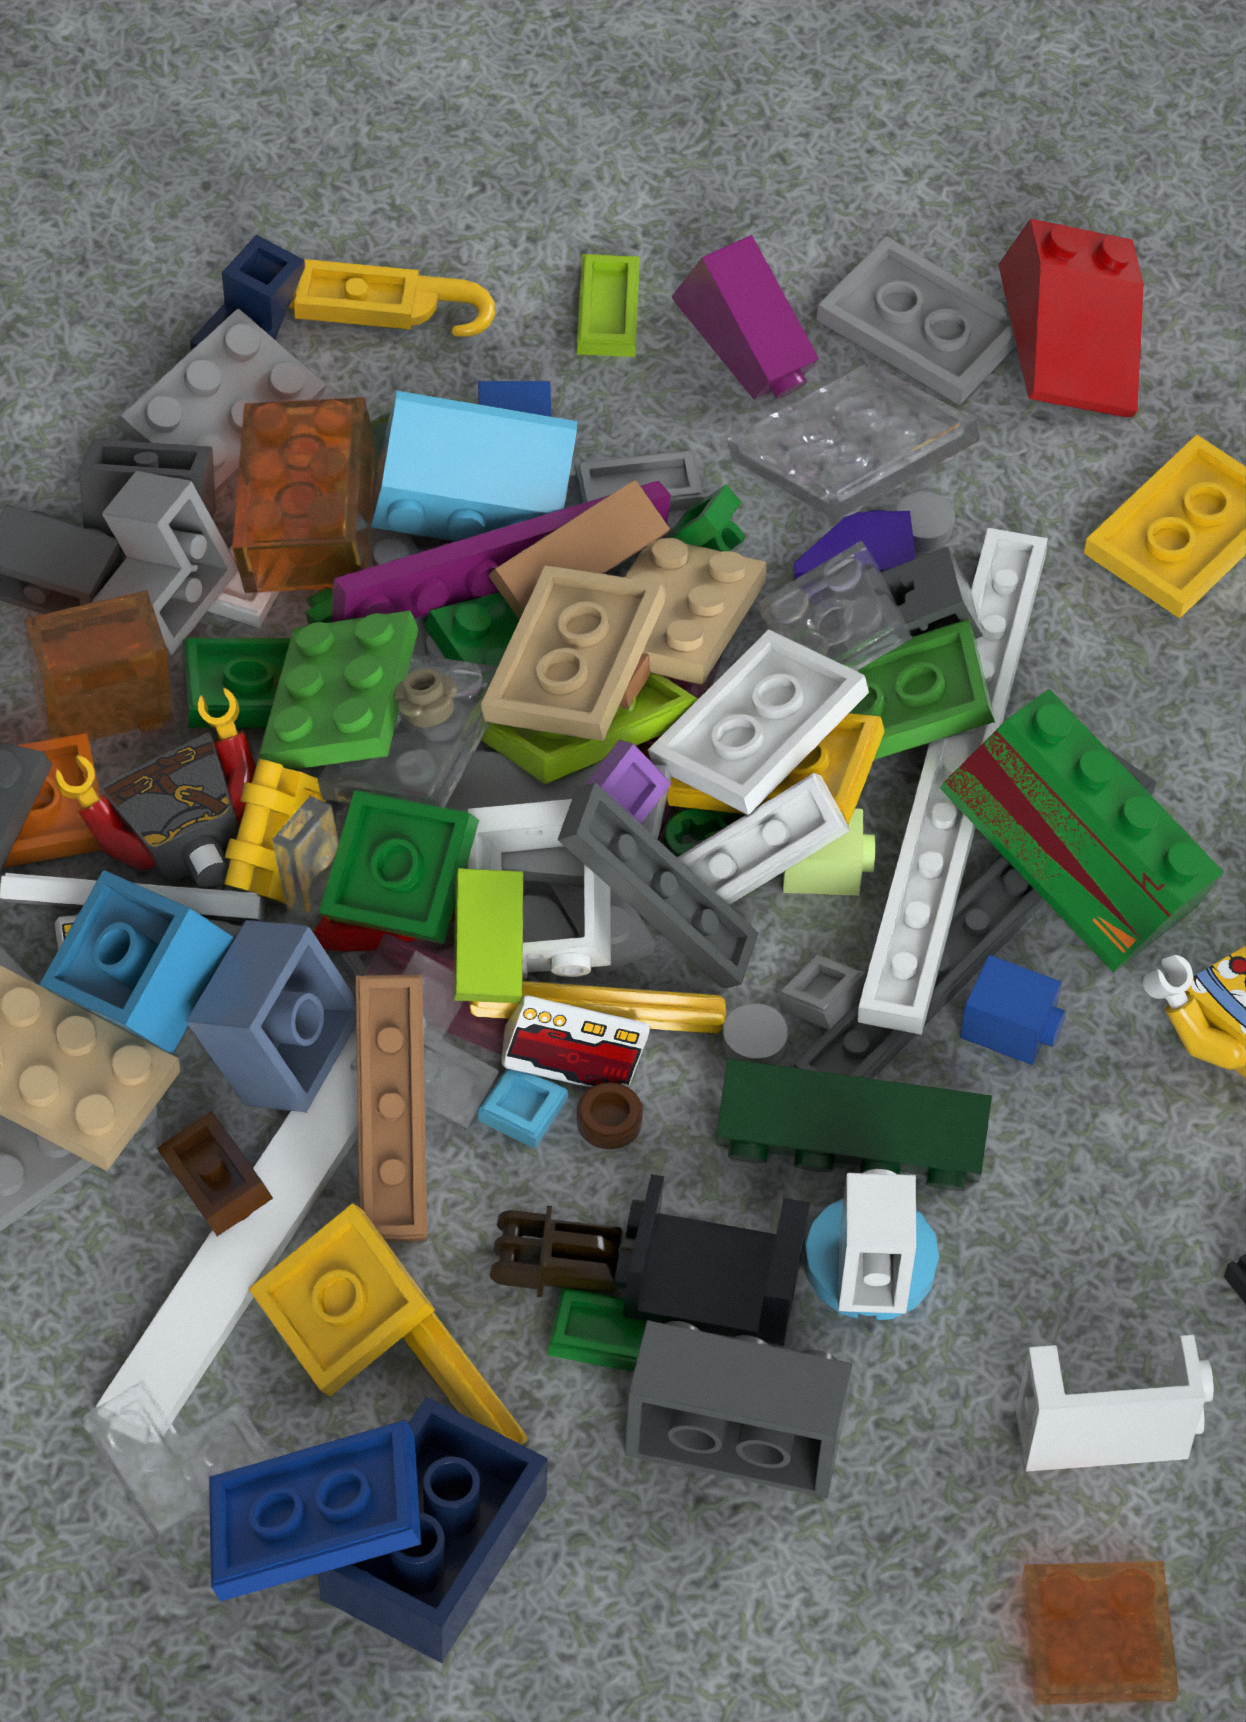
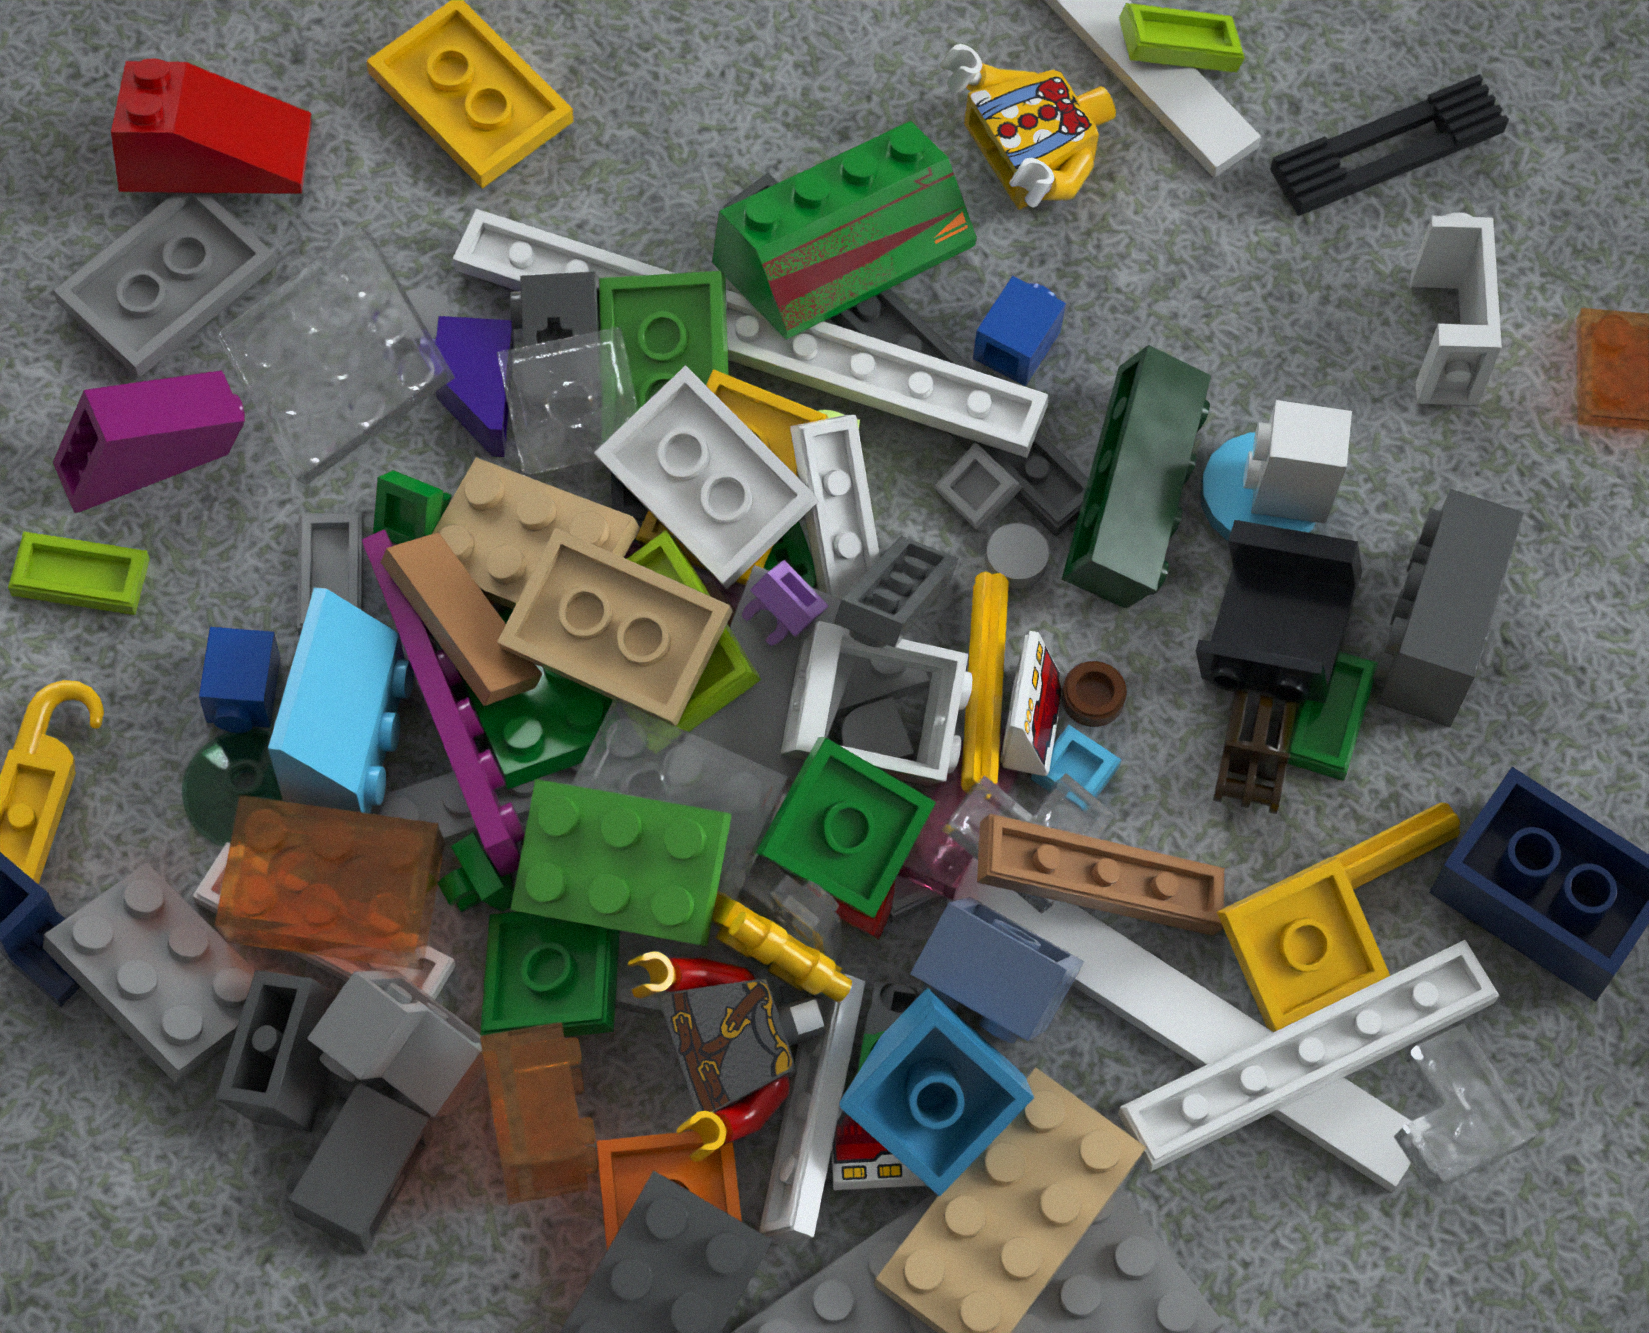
camera: 85 degrees left, 10 degrees up
reddish brown plate [157,1111,273,1237] -> none
blue tile [209,1420,421,1601] -> none
dark tan plate [394,668,457,727] -> none
lime tile [454,868,523,1003] -> none
none -> white tile [1118,940,1499,1172]

